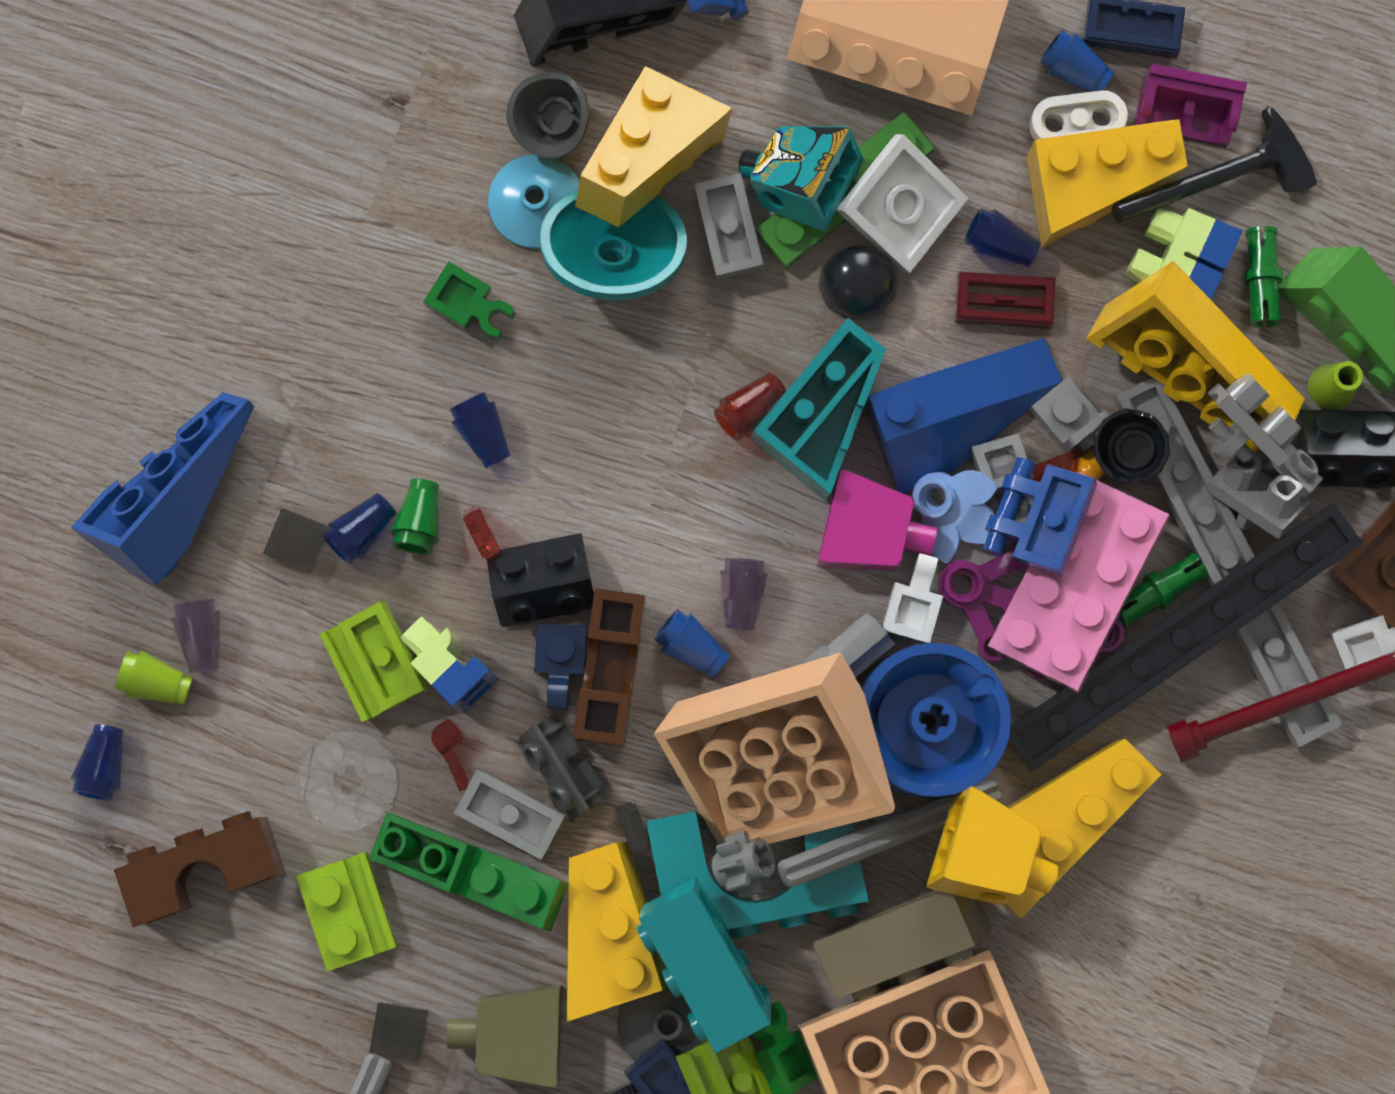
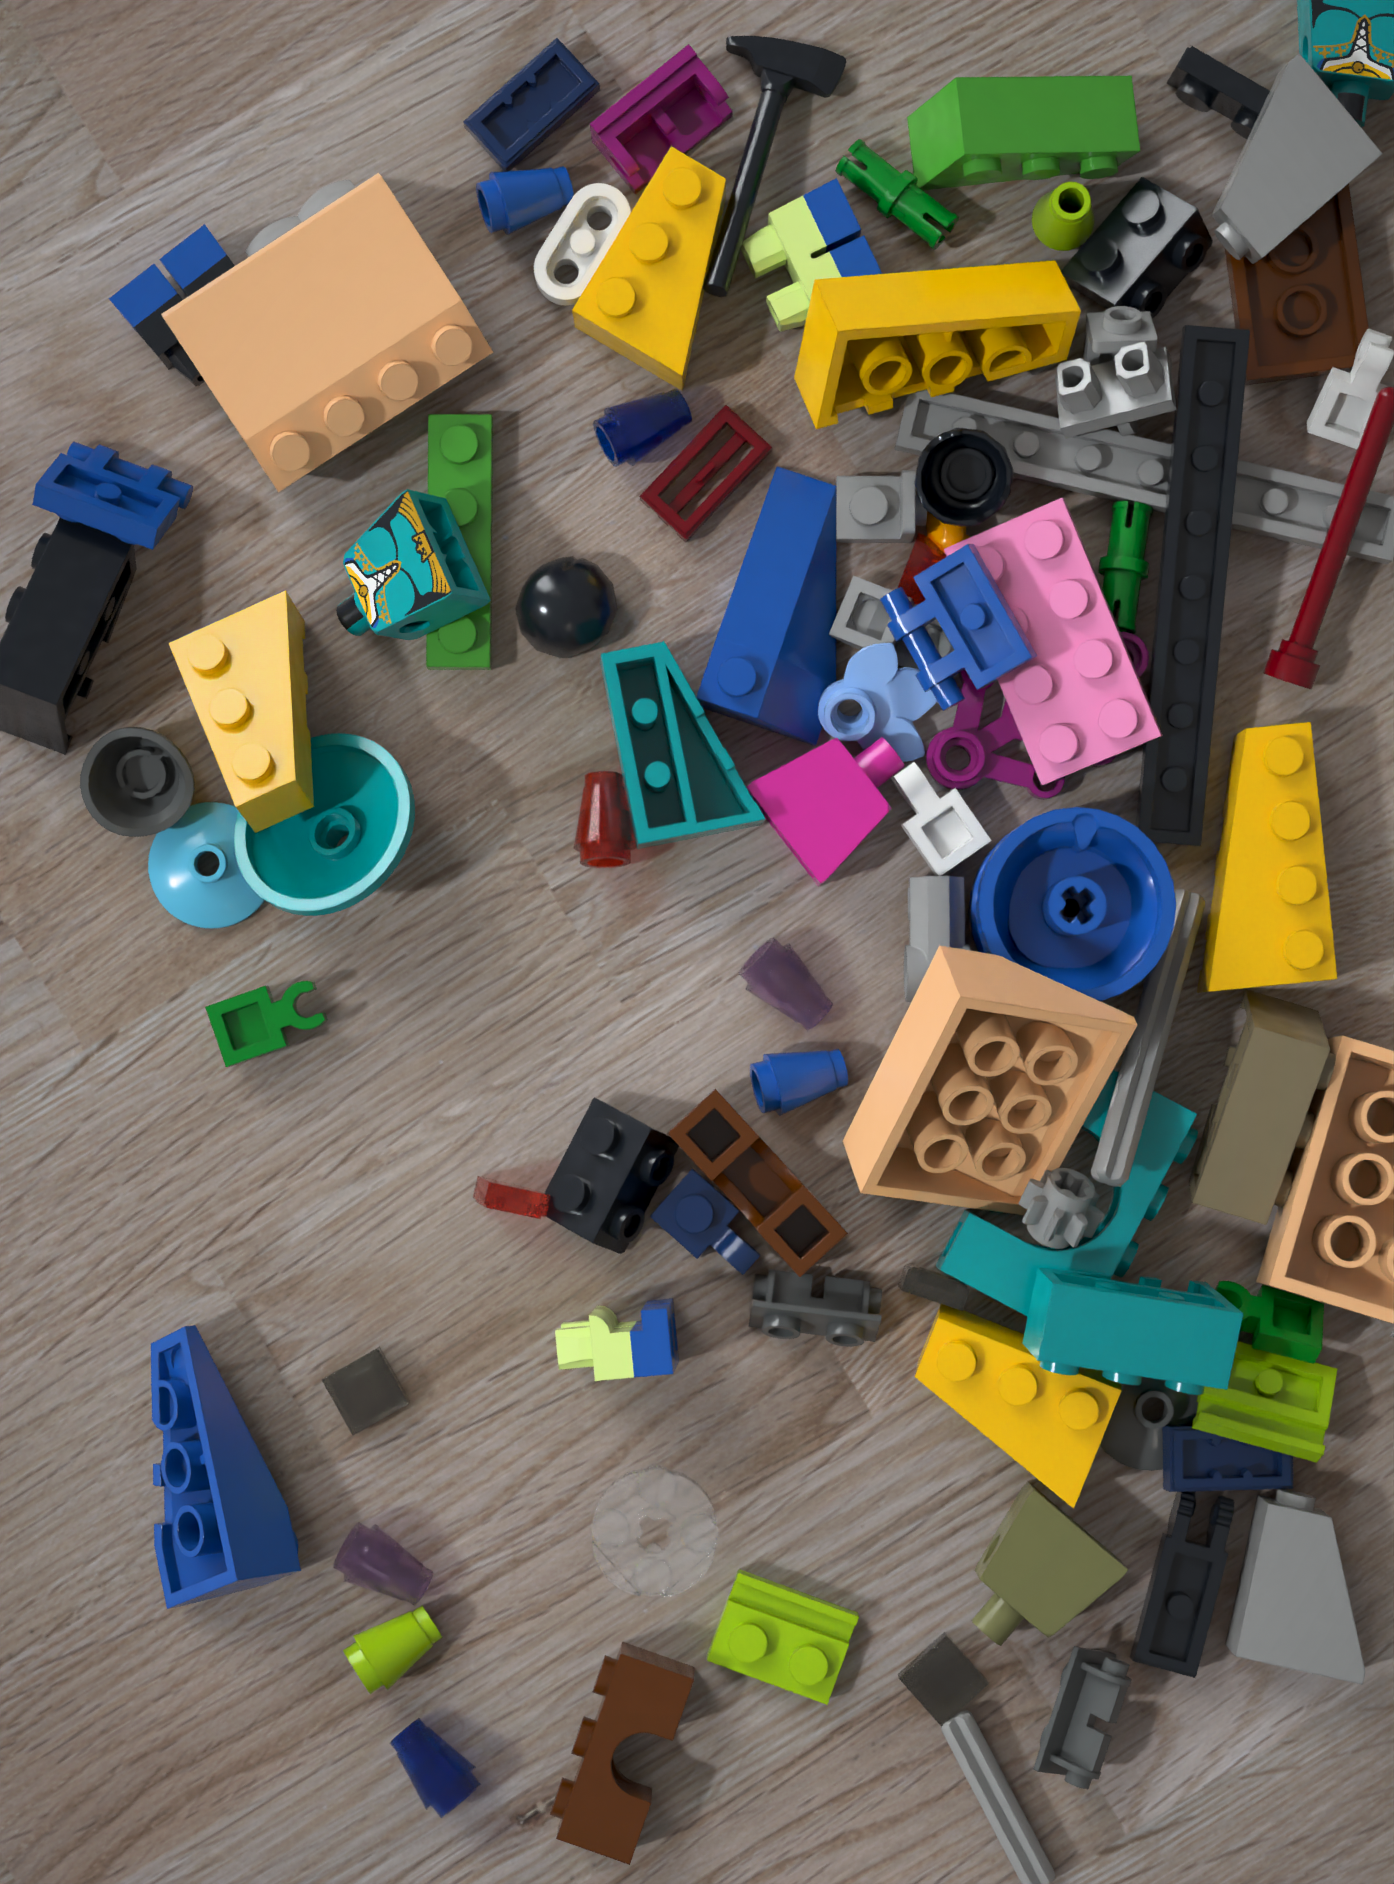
camera: 45 degrees left, 5 degrees up
lime plate [319,601,429,722] -> none
clear blue cone [322,493,397,564] -> none
green slope [369,812,569,932] -> none
green cone [390,478,439,555] -> none
clear red hand [431,719,469,791] -> none
clear blue cone [450,392,511,468] -> none
light grey plate [453,769,566,860] -> none
light grey plate [694,173,764,280] -> none
white plate [837,134,969,273] -> none
yellow torso [926,786,1058,905] -> none
light grey hips [1208,373,1302,467] -> none

